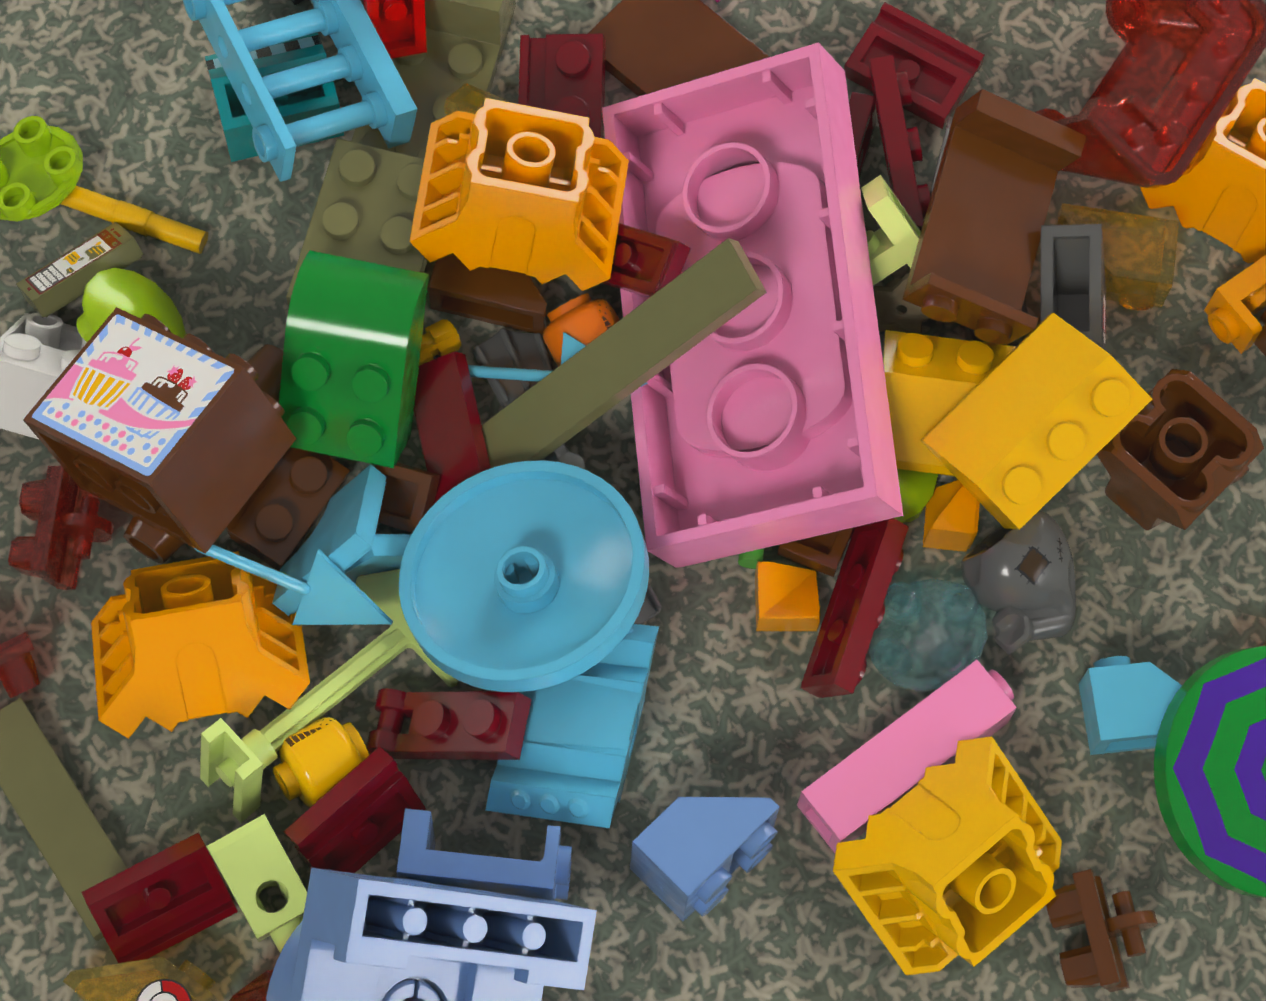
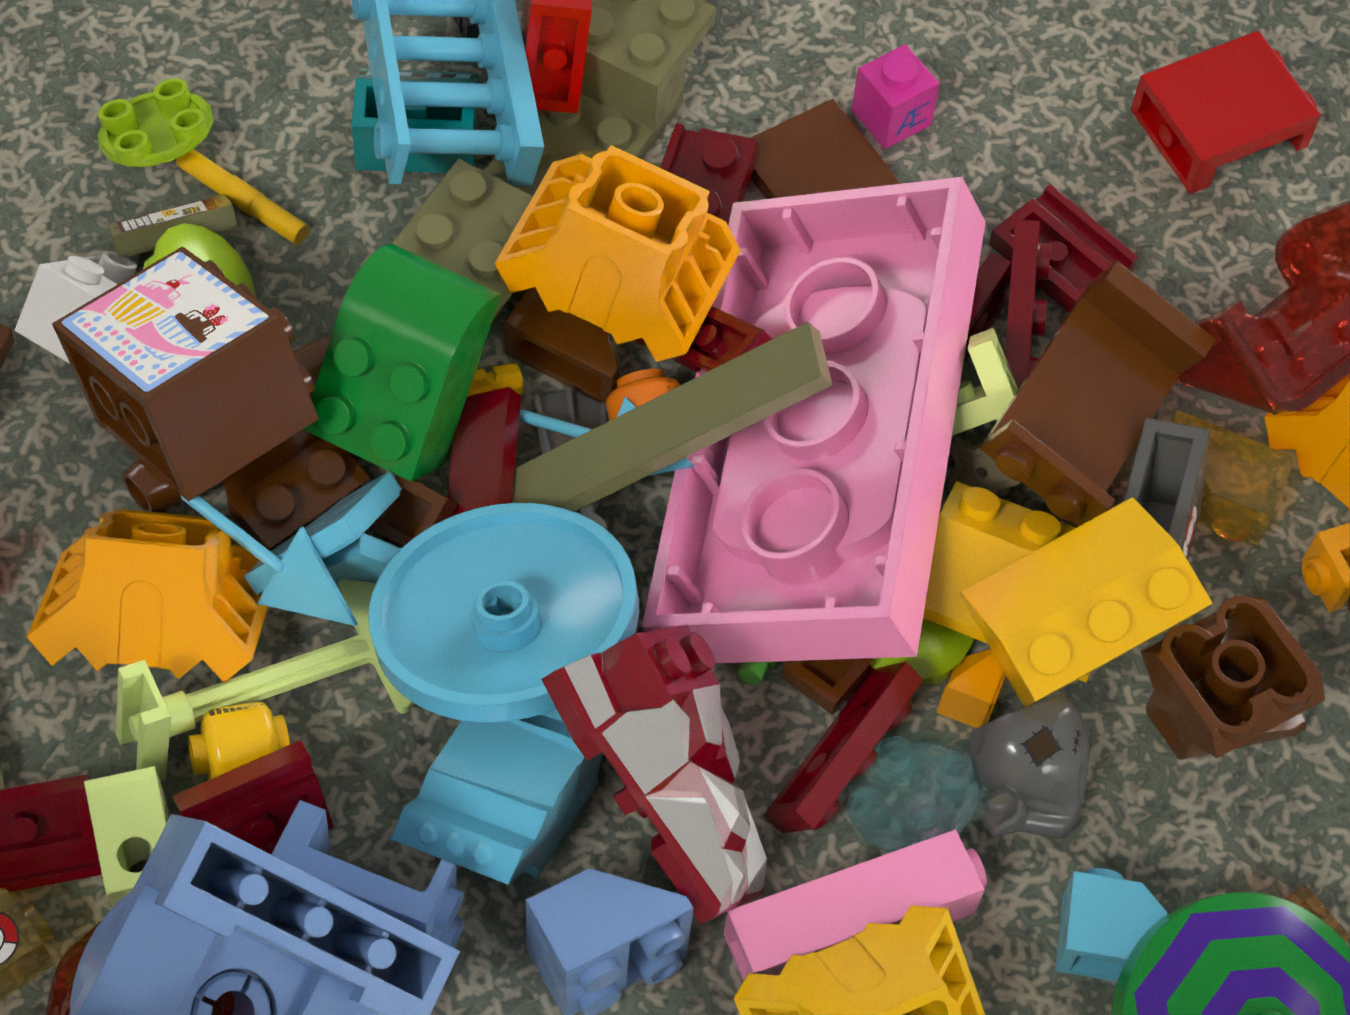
camera: 15 degrees right, 10 degrees down
clear red hips [8,466,114,590] -> none
dark red plate [366,688,532,760] -> none
light orange slope [755,561,820,631] -> none
none -> wedge [541,625,767,924]

